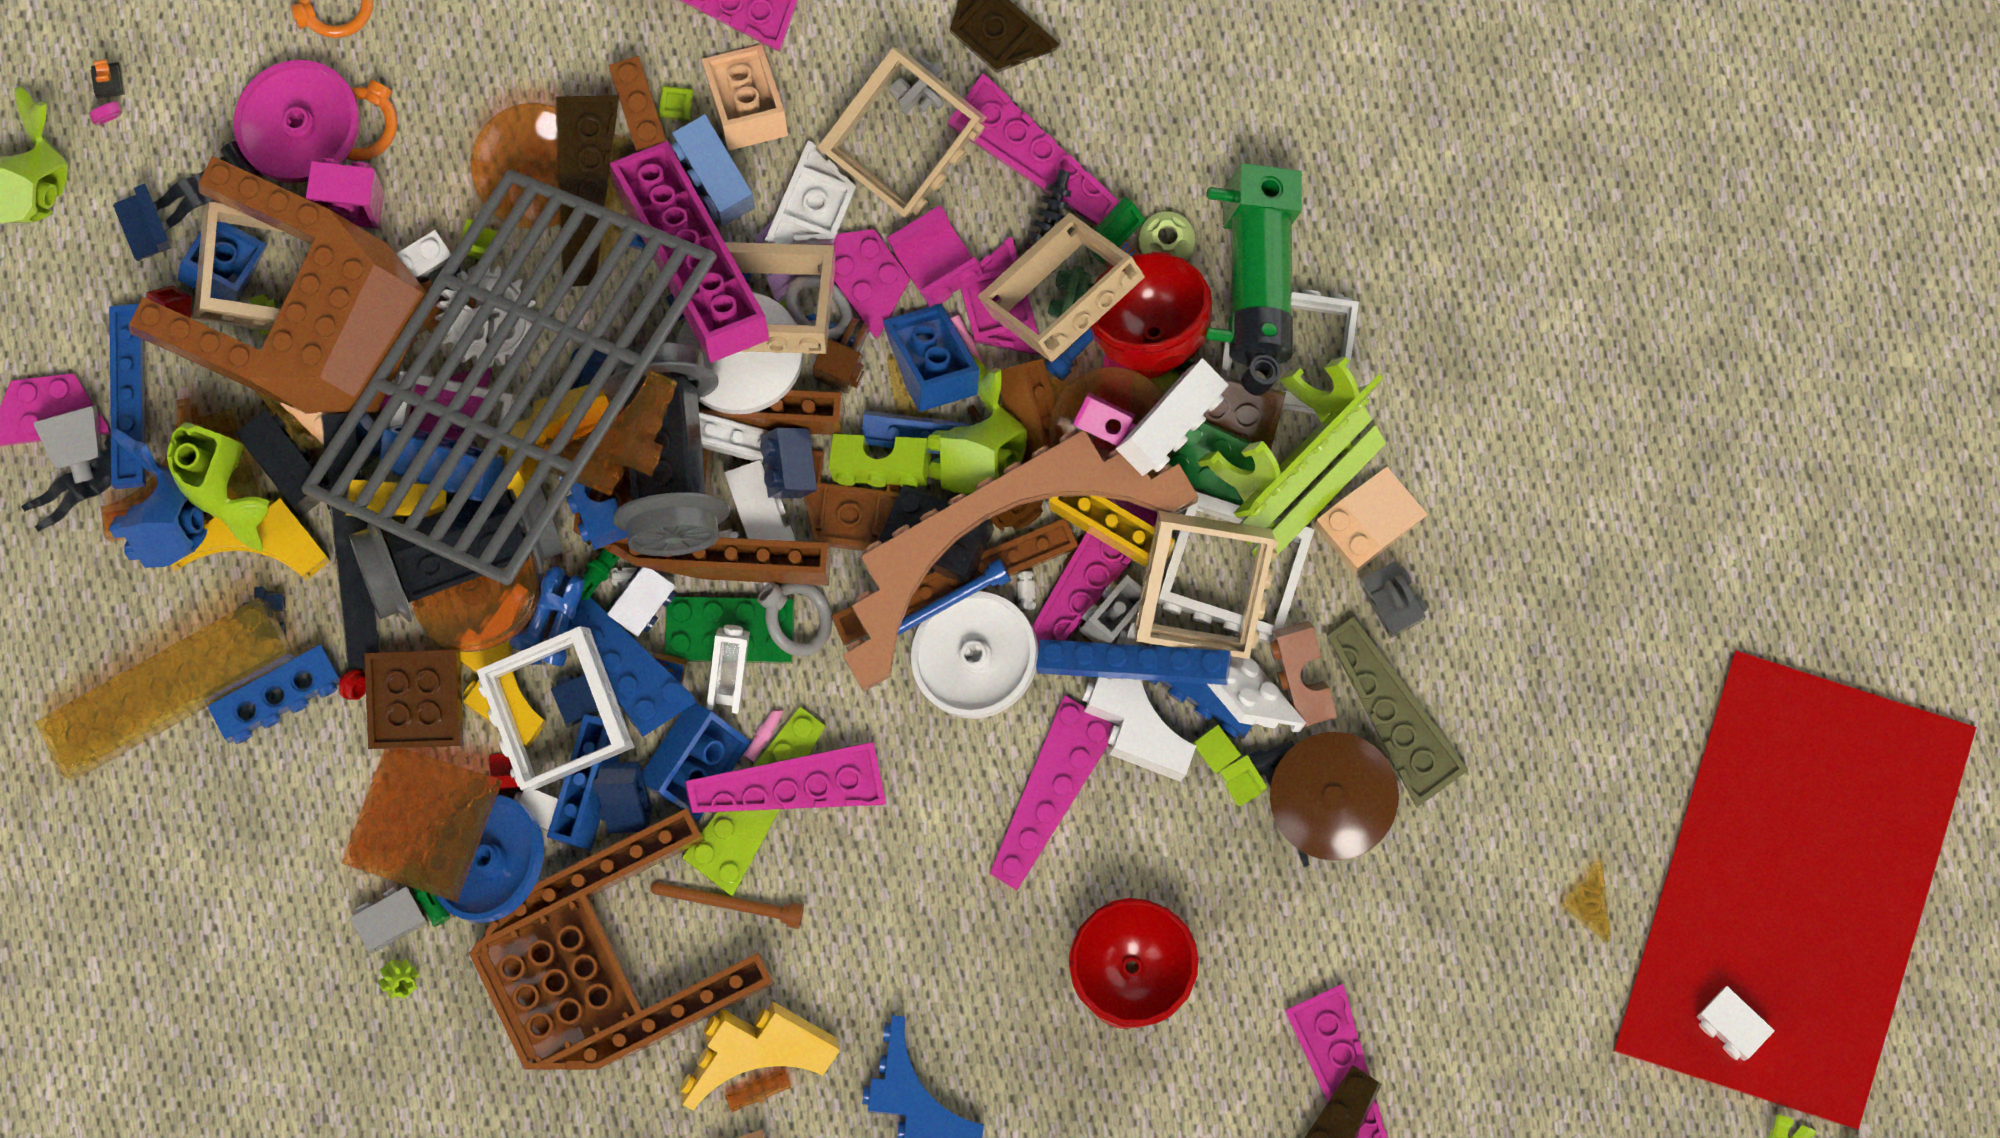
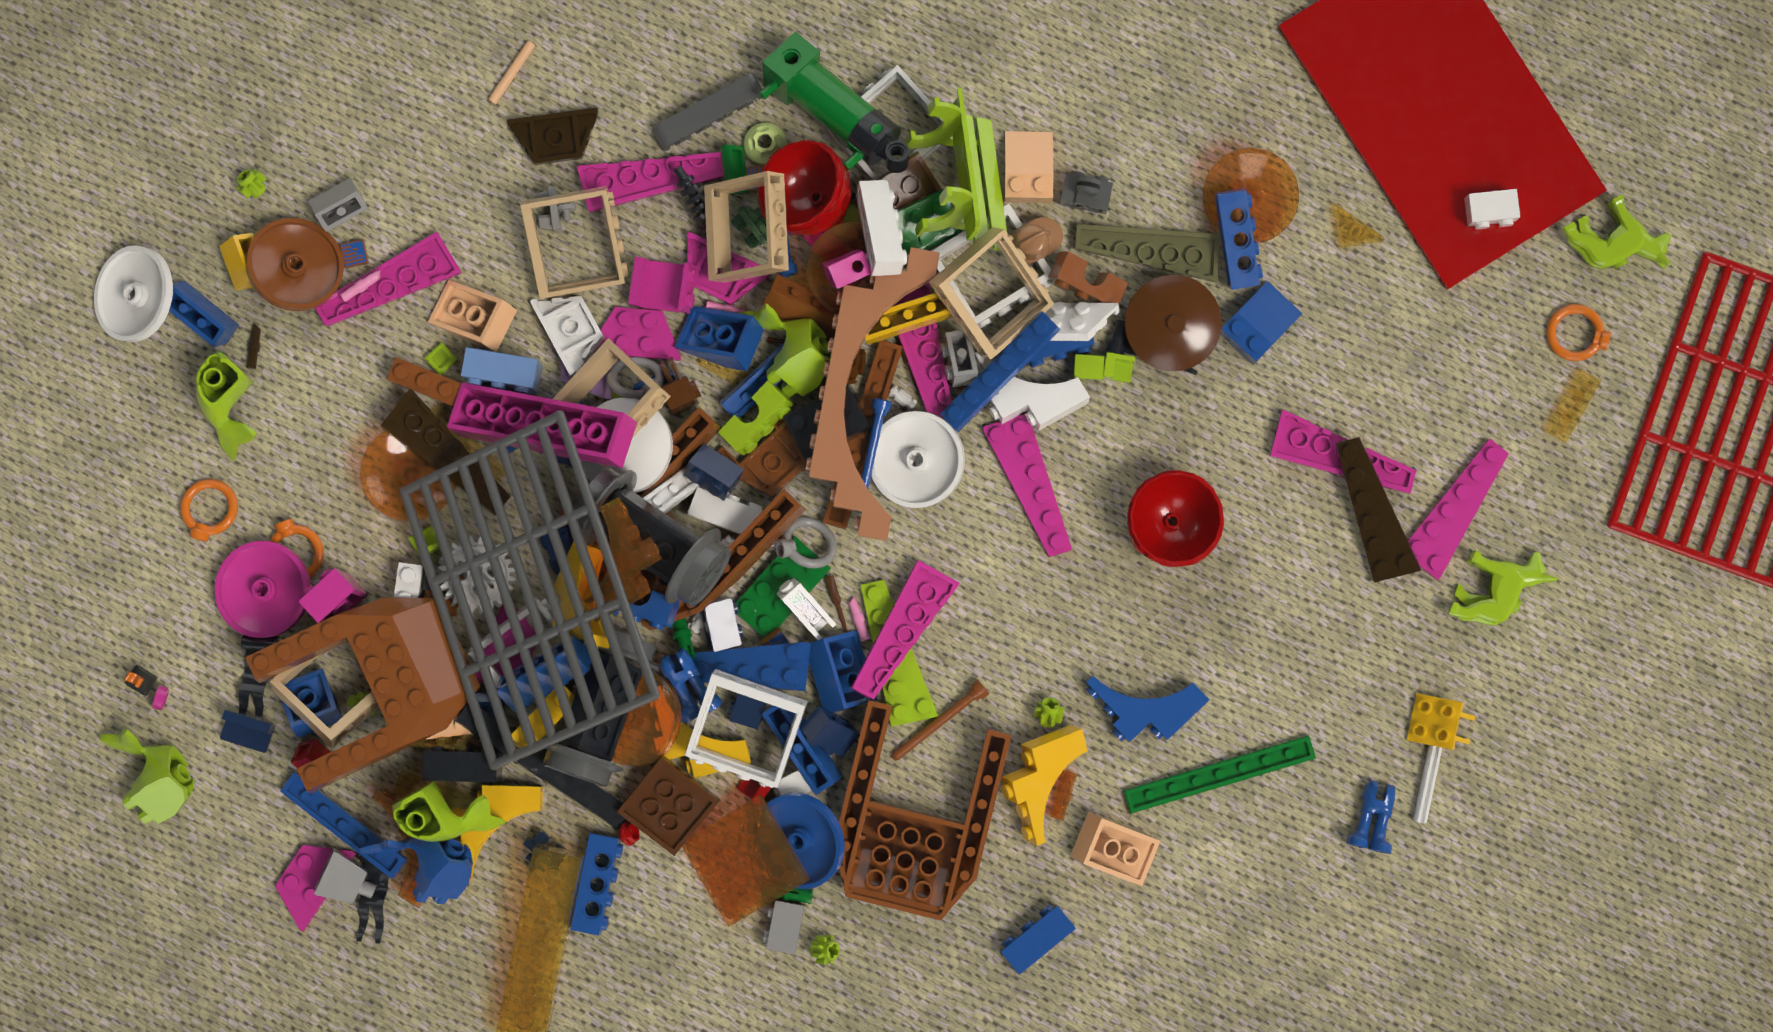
camera: 45 degrees left, 5 degrees up
none -> dark grey beam [652,73,762,151]
none -> reddish brown piece [825,575,848,632]
none -> medium nougat piece [1011,217,1063,264]
none -> lime gear [1034,697,1065,728]
none -> clear orange dish [1203,147,1299,243]
none -> blue brick [1214,188,1263,290]
none -> blue slope [1220,281,1302,365]

